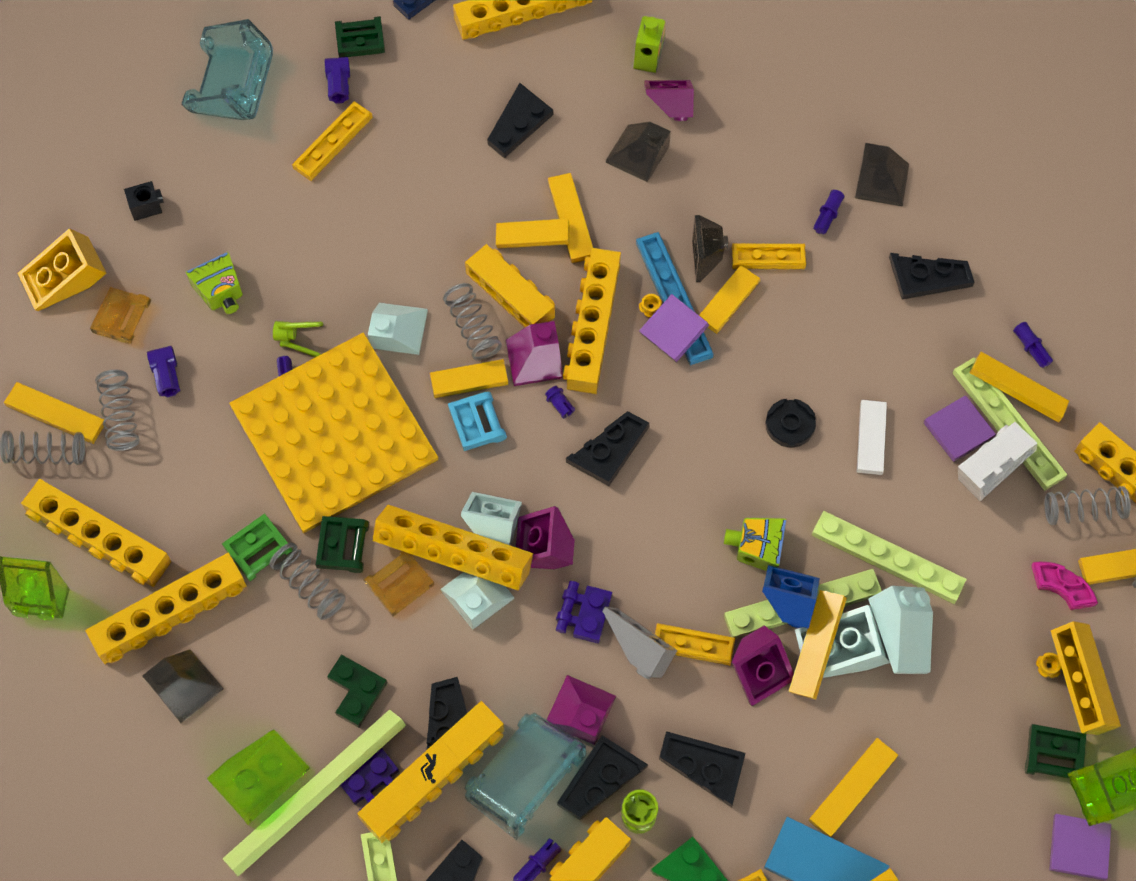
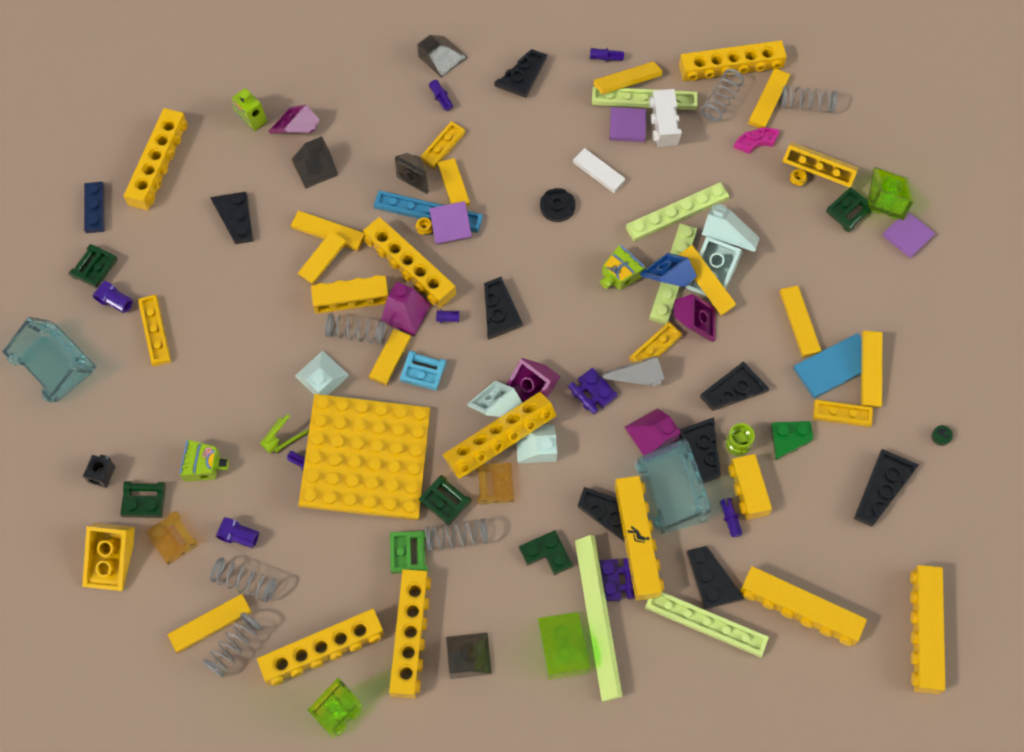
camera: 55 degrees left, 0 degrees up
none -> dark green plate [120,481,166,518]

